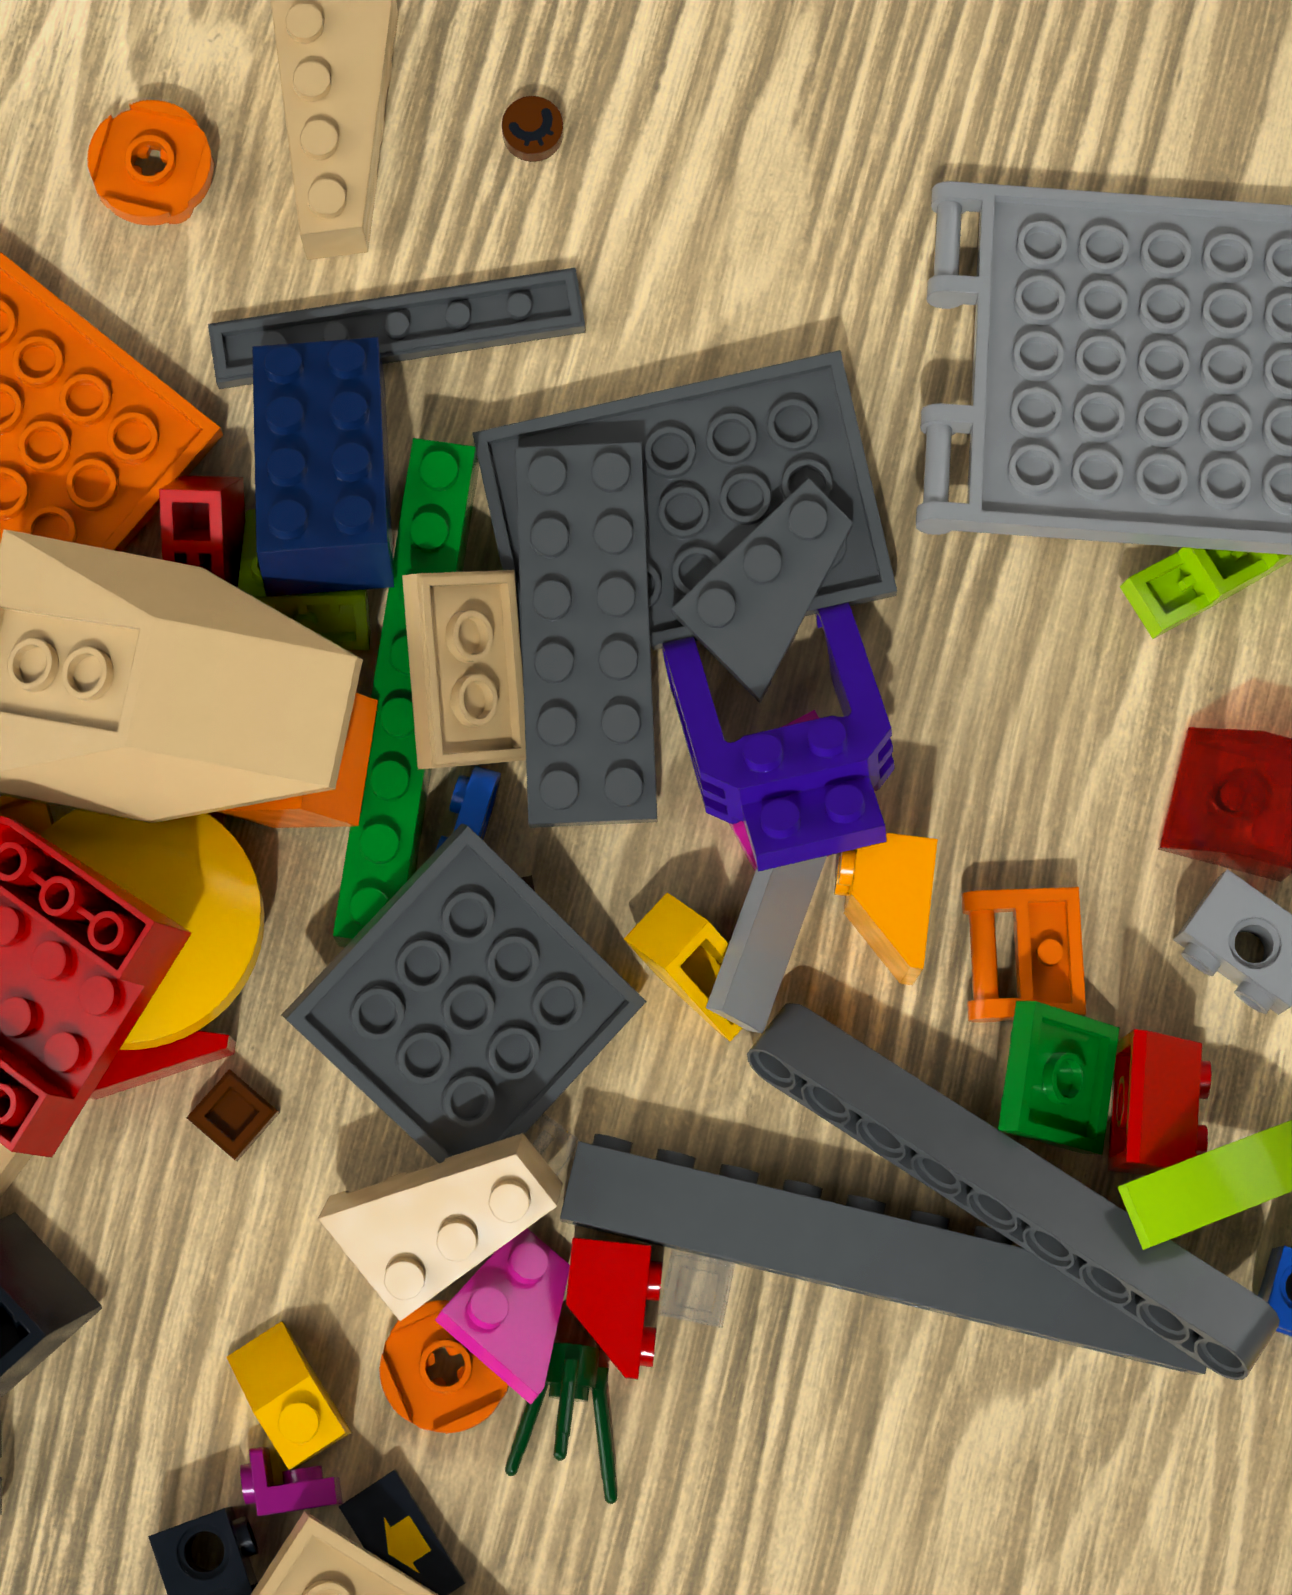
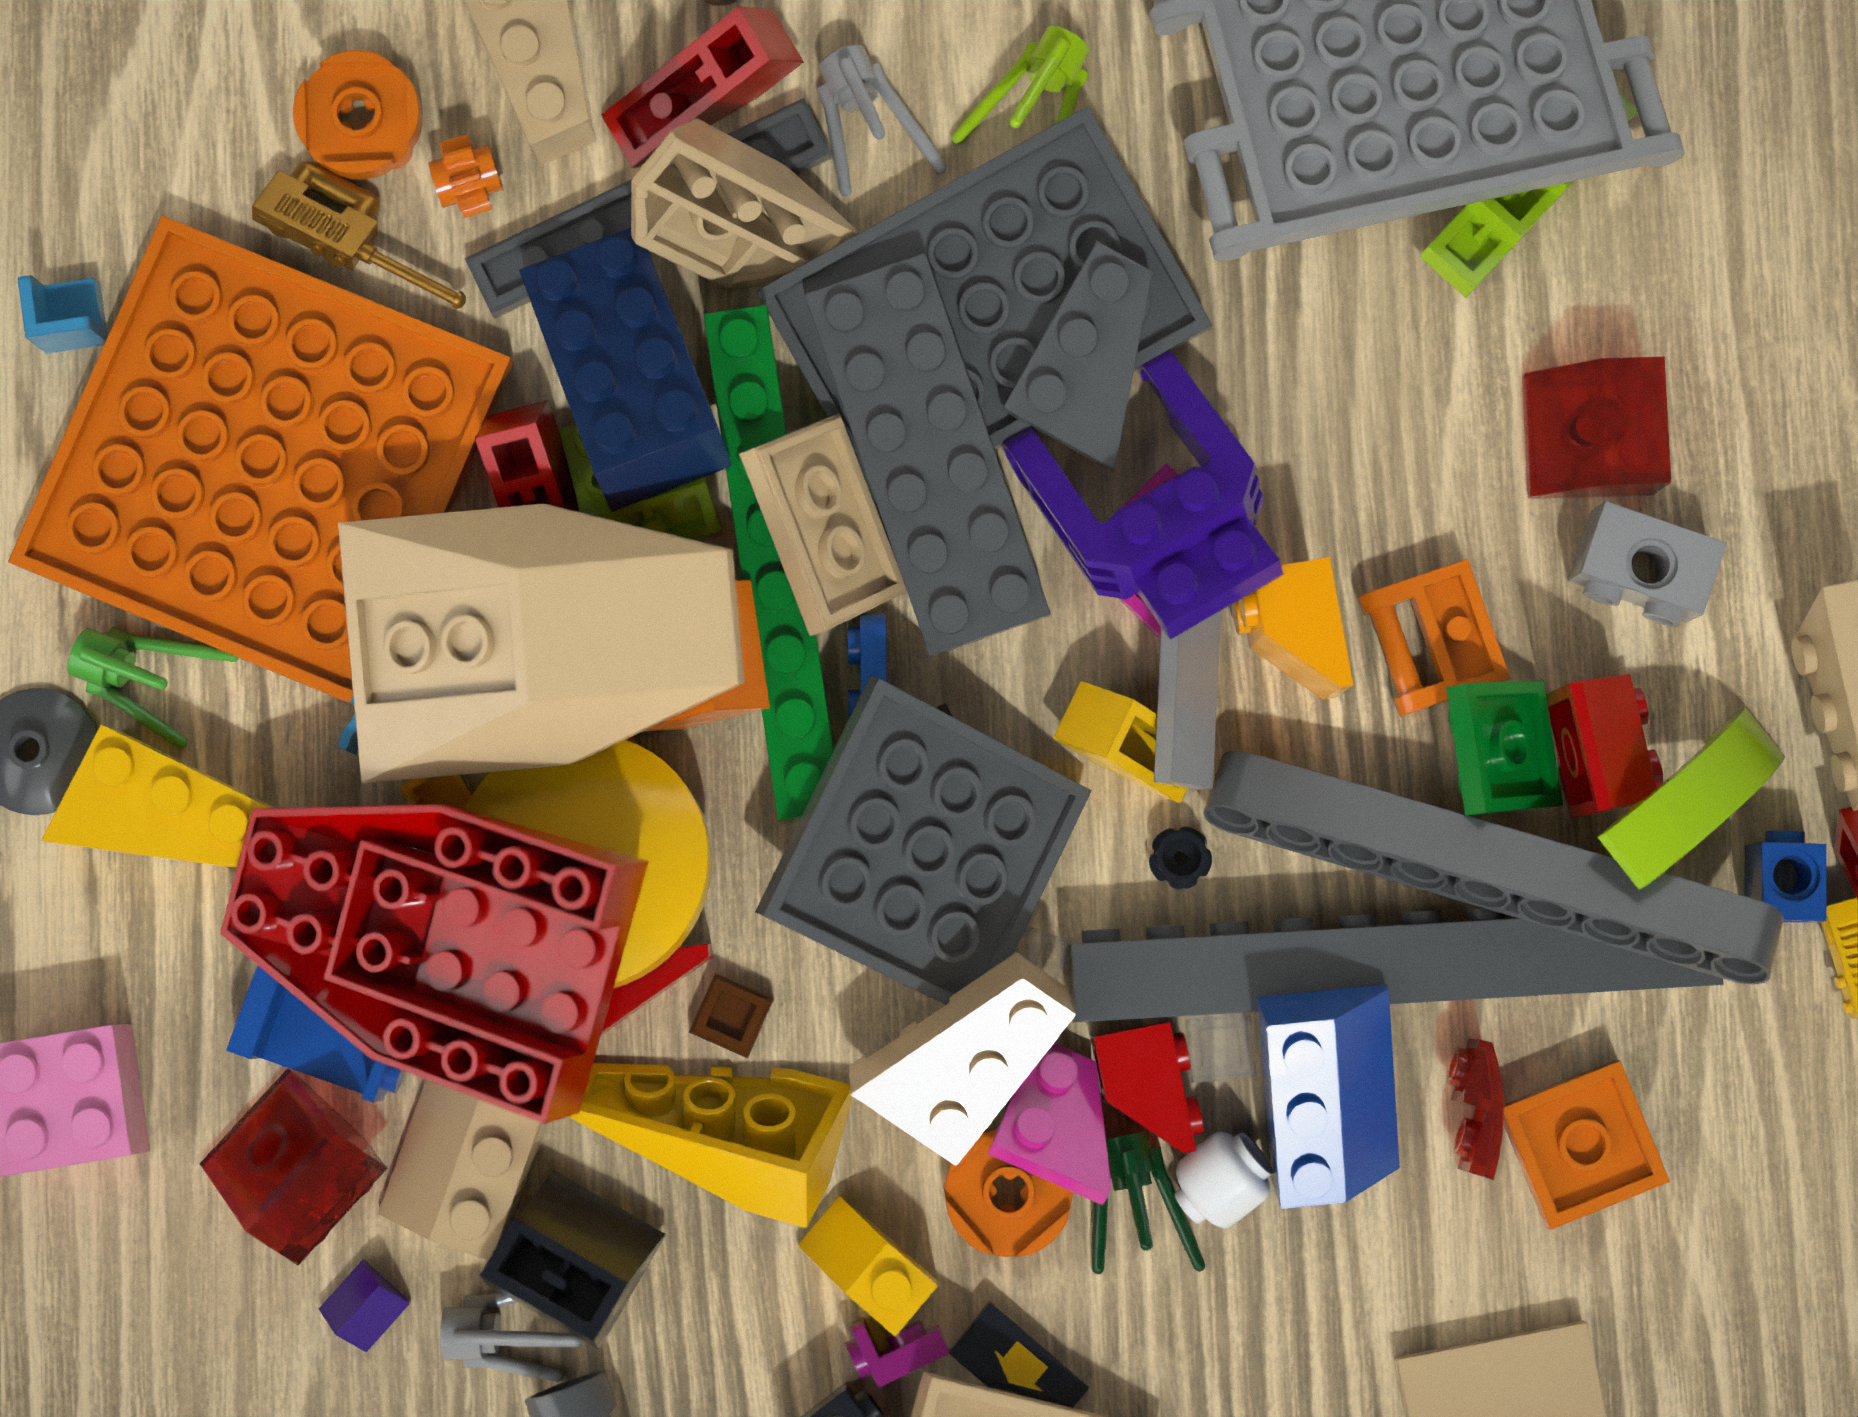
camera: 20 degrees left, 5 degrees up
none -> pearl gold piece [252,161,466,309]
none -> orange gear [428,134,504,218]
none -> yellow wedge [569,1063,852,1228]
none -> red slope [601,6,804,168]
none -> tan wedge [631,118,858,289]
none -> light grey plant [817,45,947,196]
none -> lime plant [951,25,1090,144]
none -> black plate [1149,827,1212,890]
none -> white head [1175,1131,1273,1229]
none -> blue slope [1257,984,1400,1209]
none -> clear red slope [1447,1038,1504,1180]
none -> orange plate [1496,1060,1670,1230]

